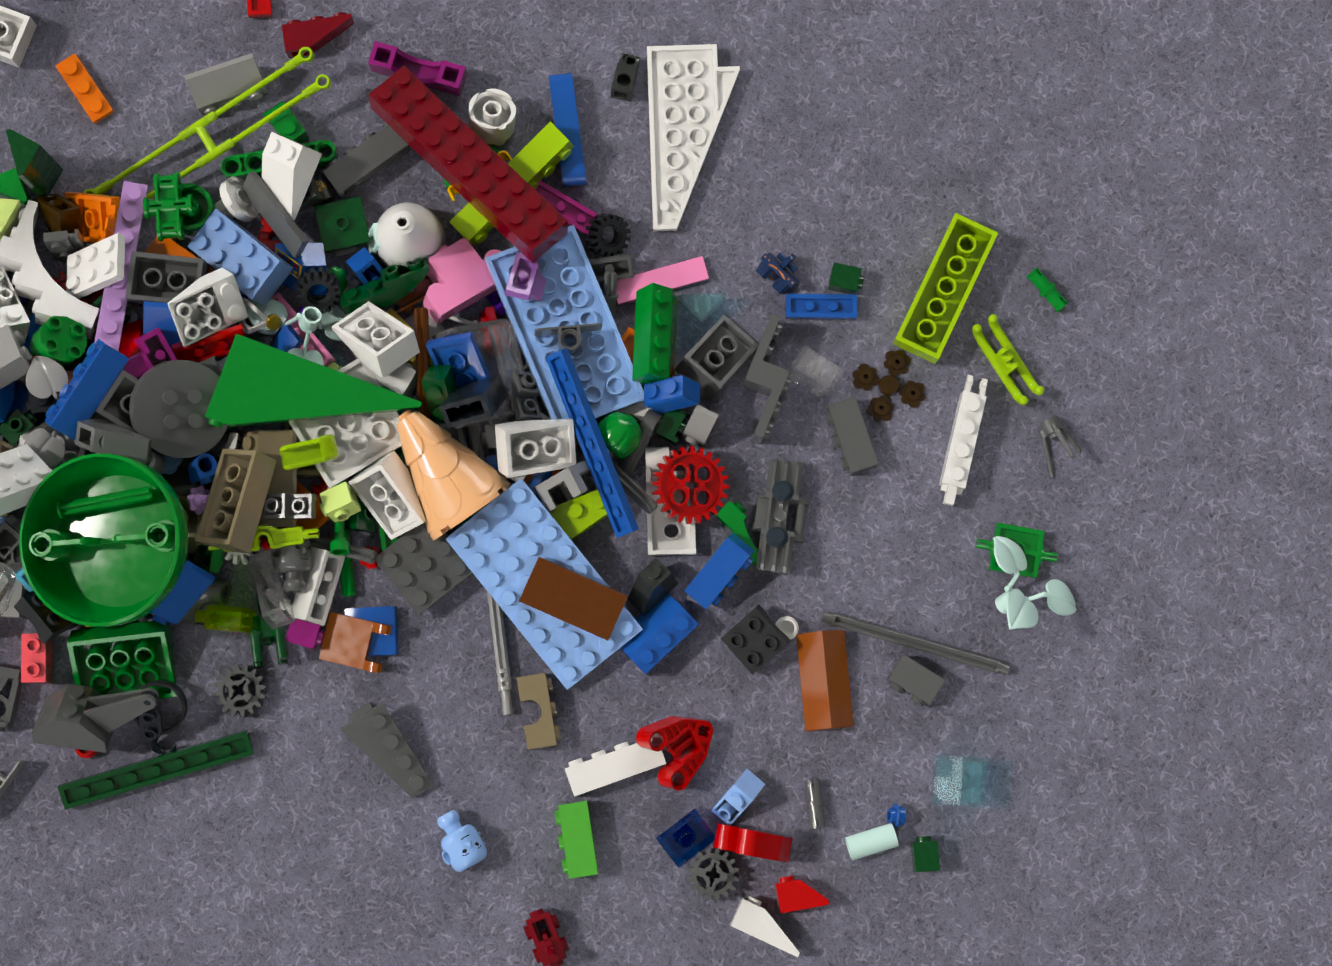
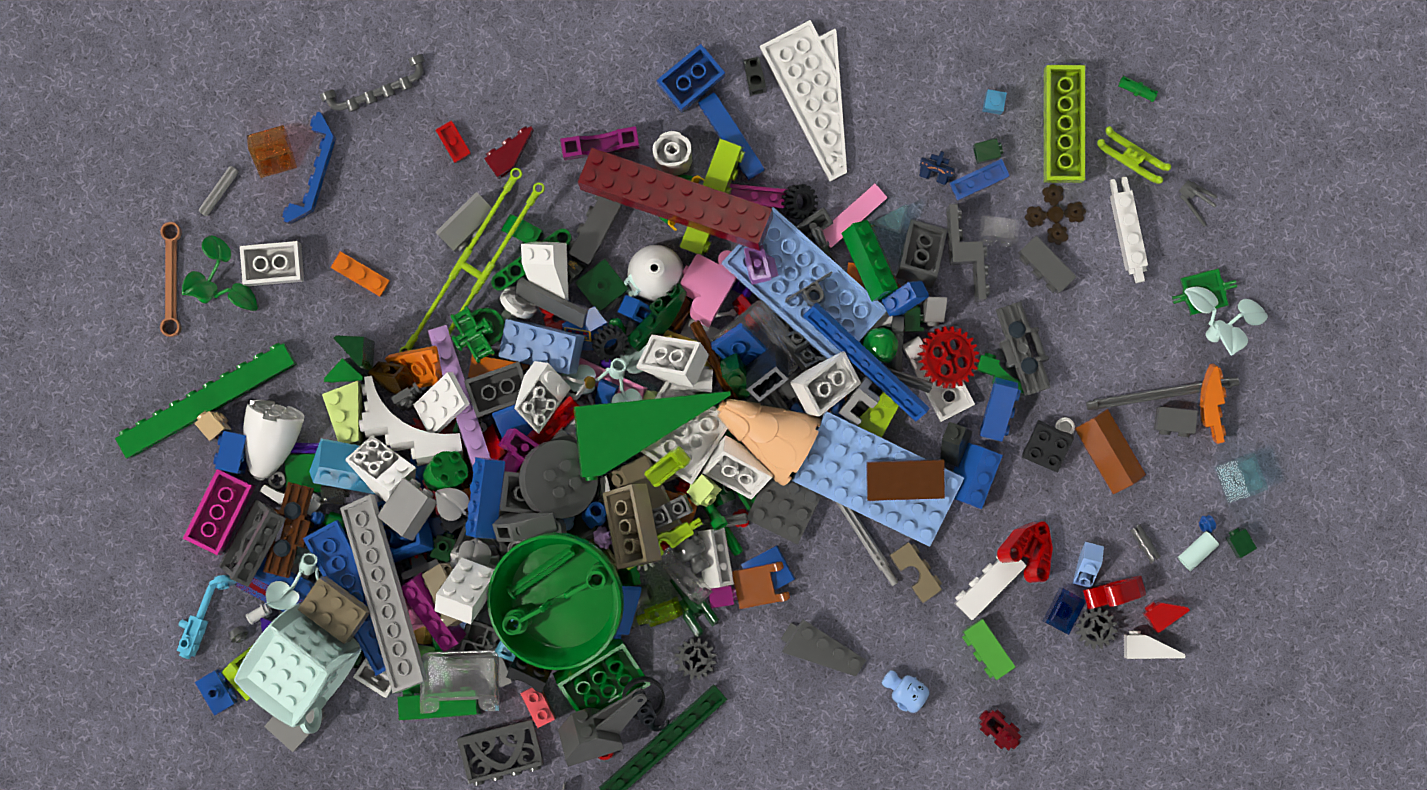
camera: 20 degrees left, 5 degrees up
none -> blue brick [656,44,725,113]
none -> dark azure brick [982,89,1007,115]
none -> orange slope [1200,363,1227,444]

